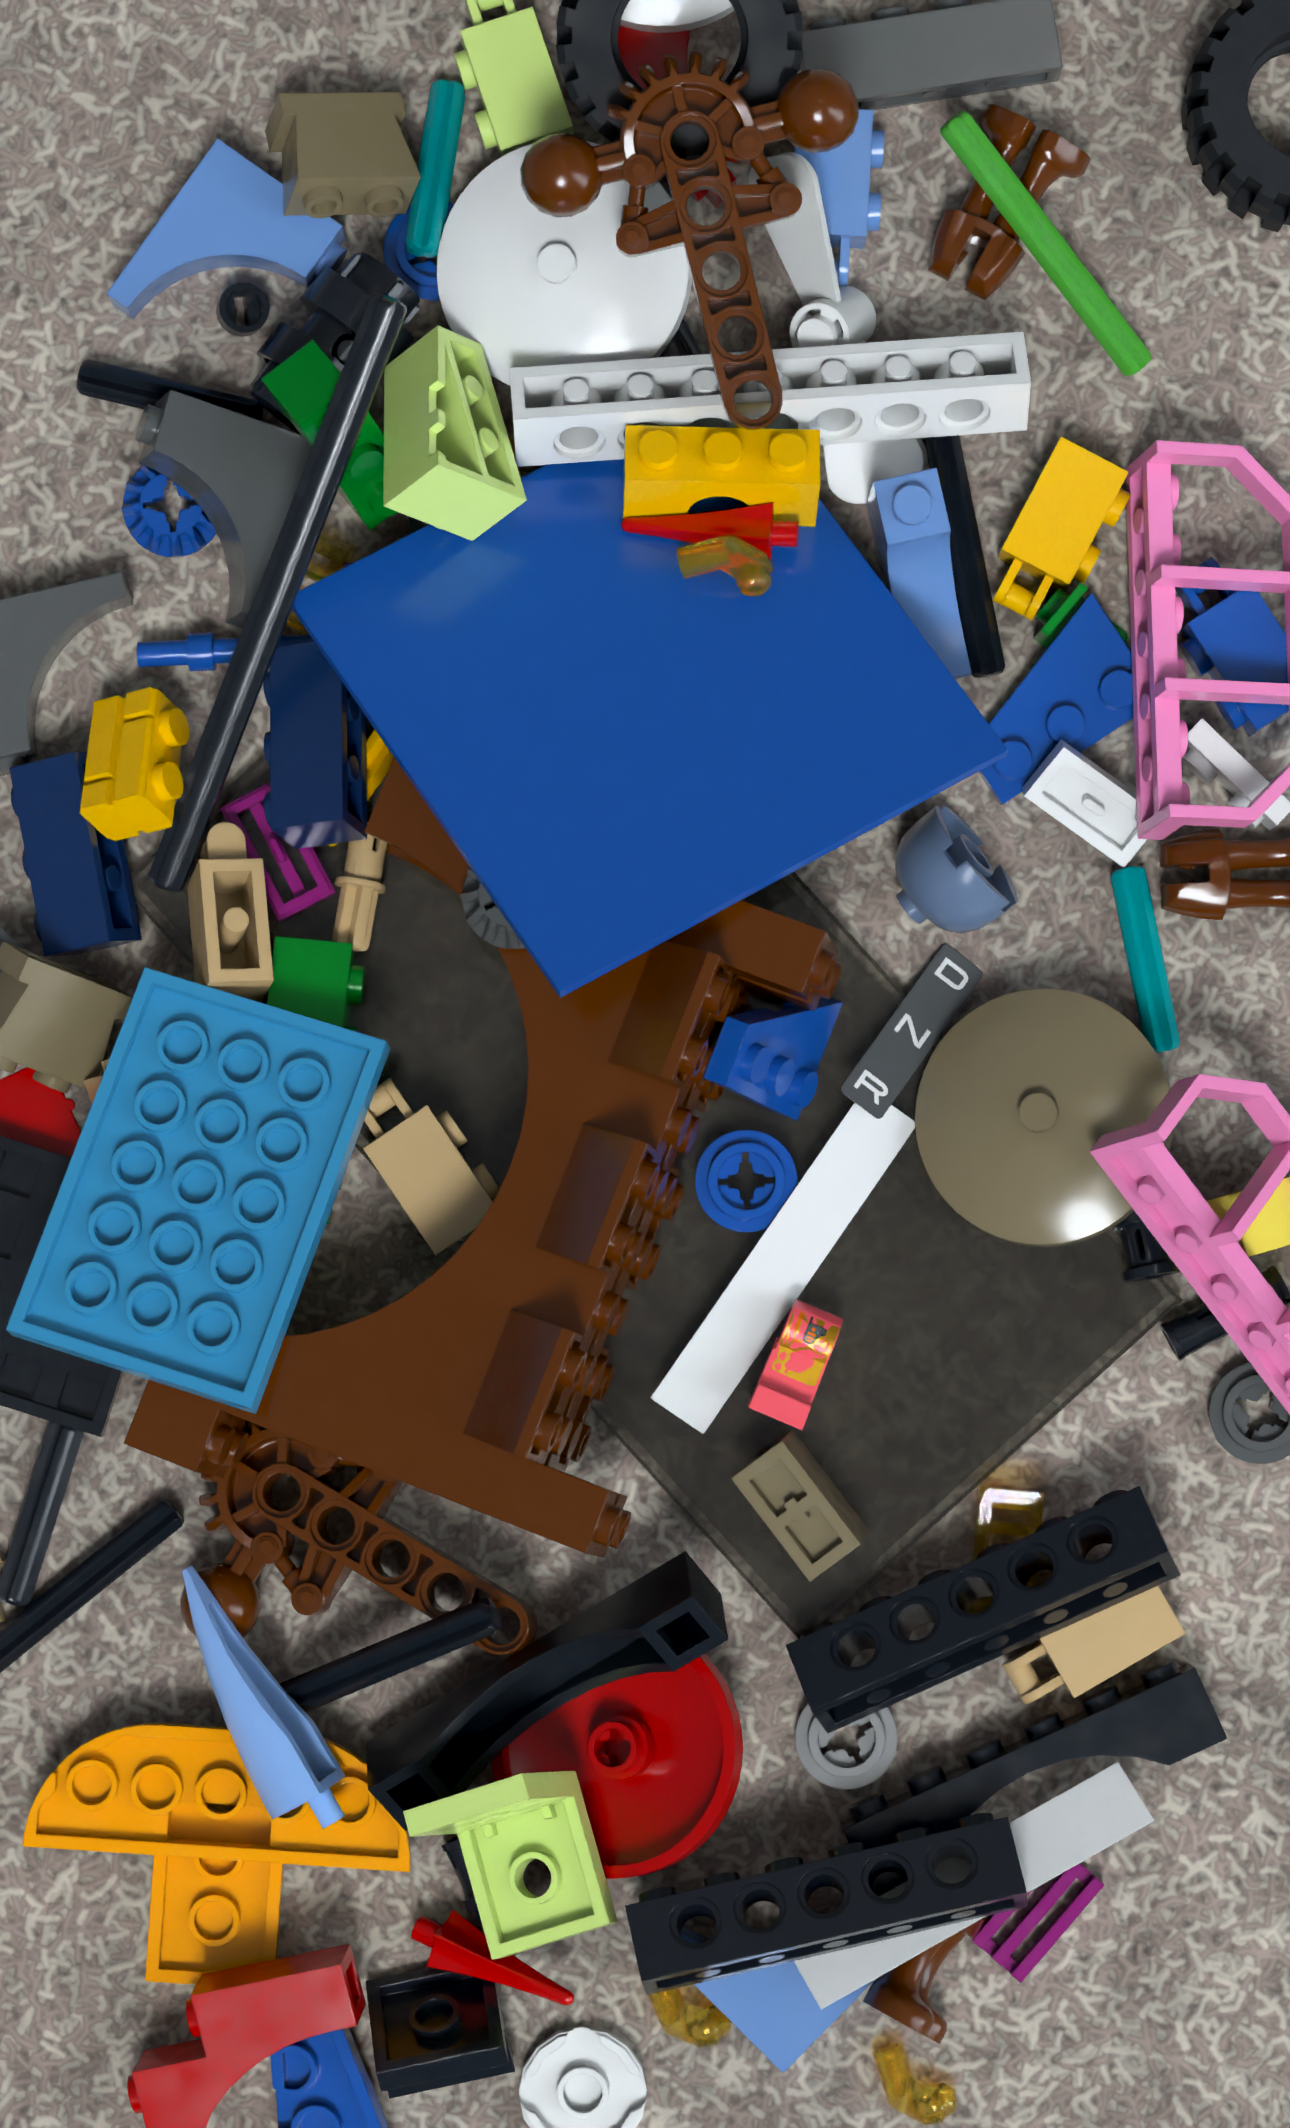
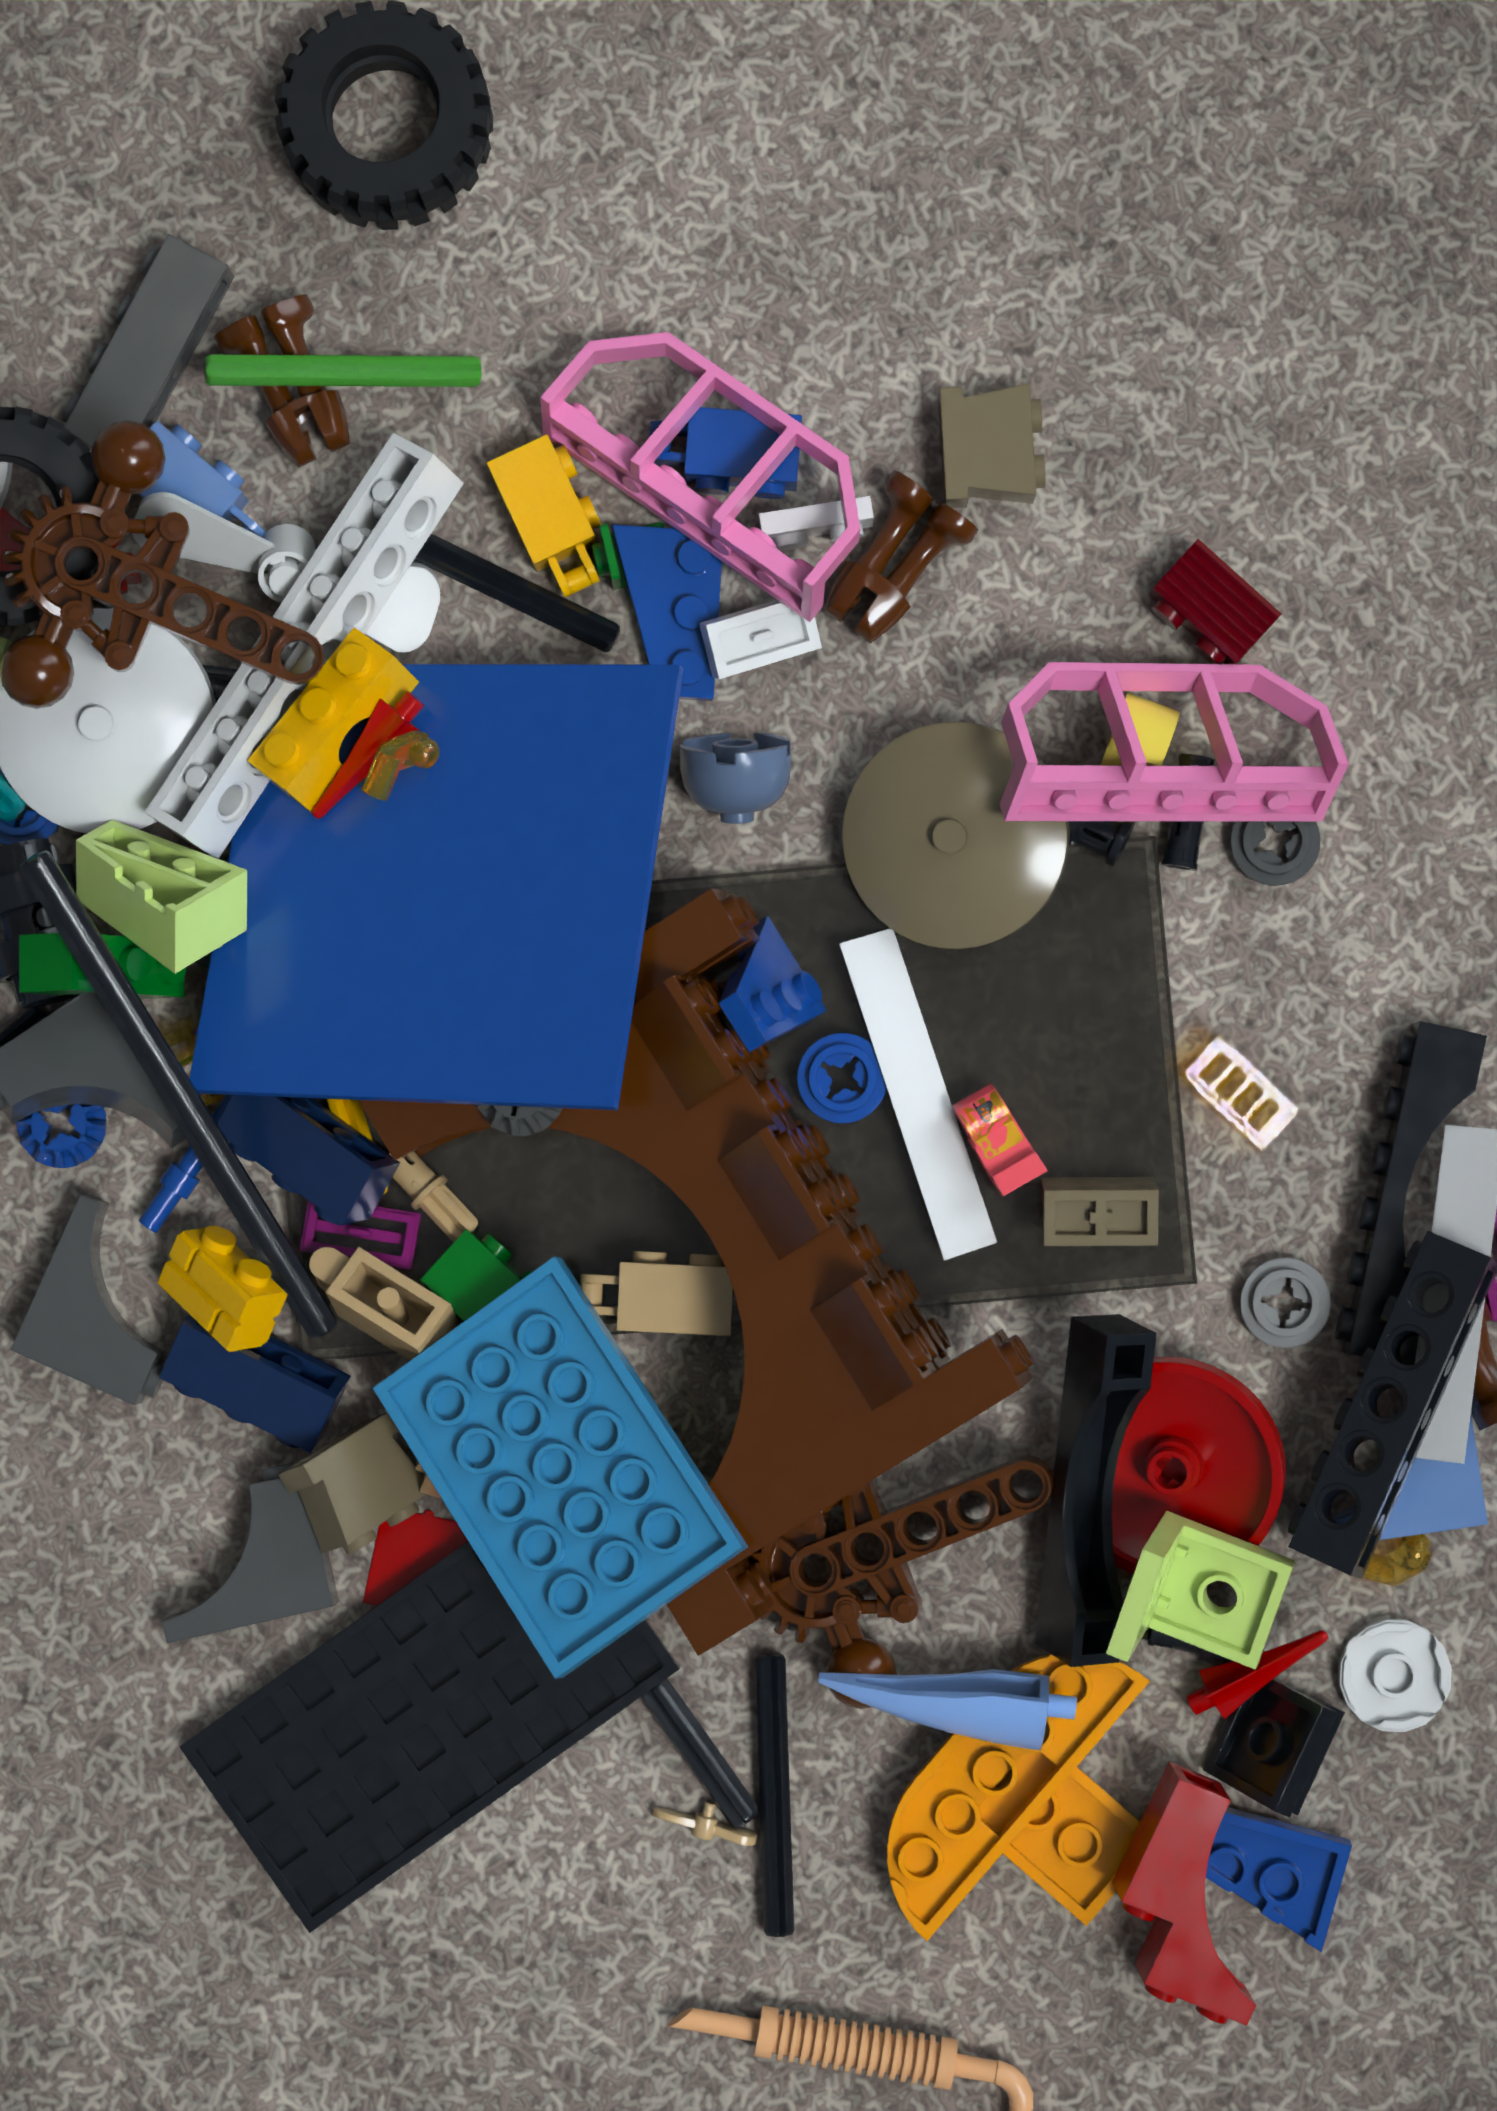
camera: 40 degrees left, 0 degrees up
black axle [279,1598,502,1713] -> none
black brick [786,1486,1181,1733] -> none
dark grey sticker [841,944,983,1119] -> none
medium blue arch [866,468,972,679] -> none
tan brick [1002,1586,1186,1705] -> none
teal axle [1110,866,1180,1053] -> none

